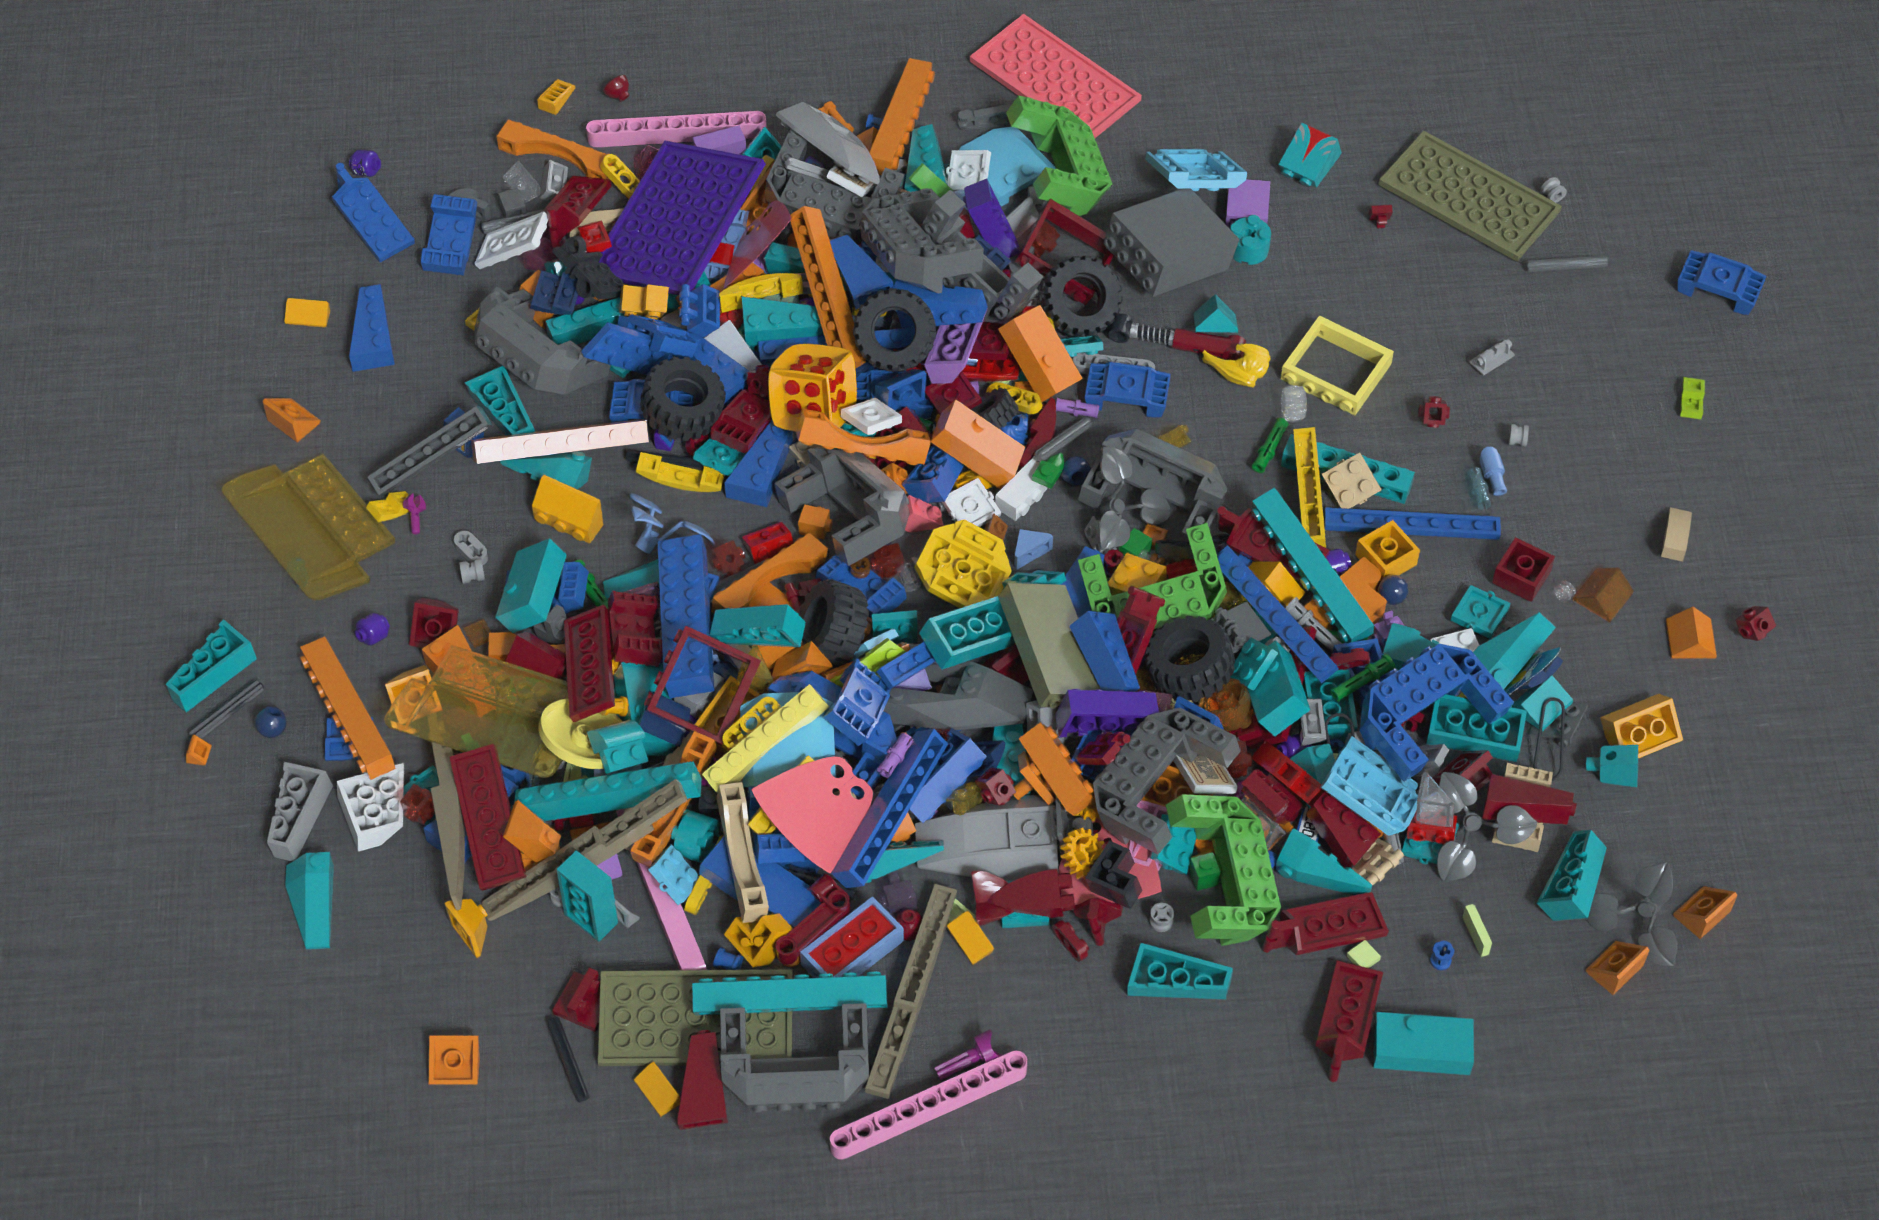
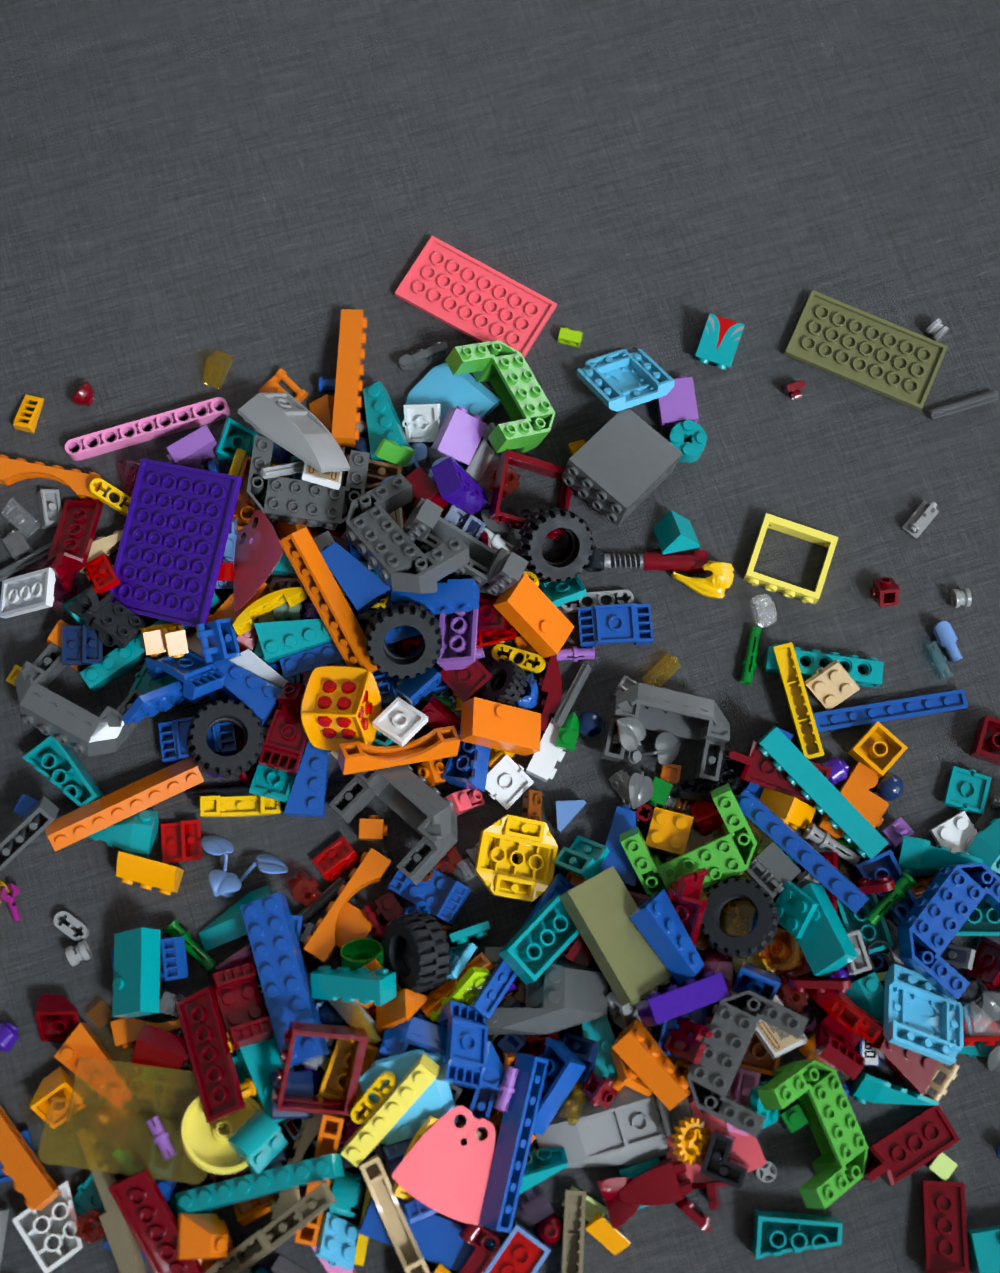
camera: 15 degrees left, 20 degrees up
none -> medium lavender pin [146,1115,177,1161]
none -> red slope [161,820,203,864]
none -> clear yellow slope [202,350,234,389]
none -> brick [431,406,488,465]
none -> lime piece [558,328,583,348]
none -> dark red plate [788,976,851,993]

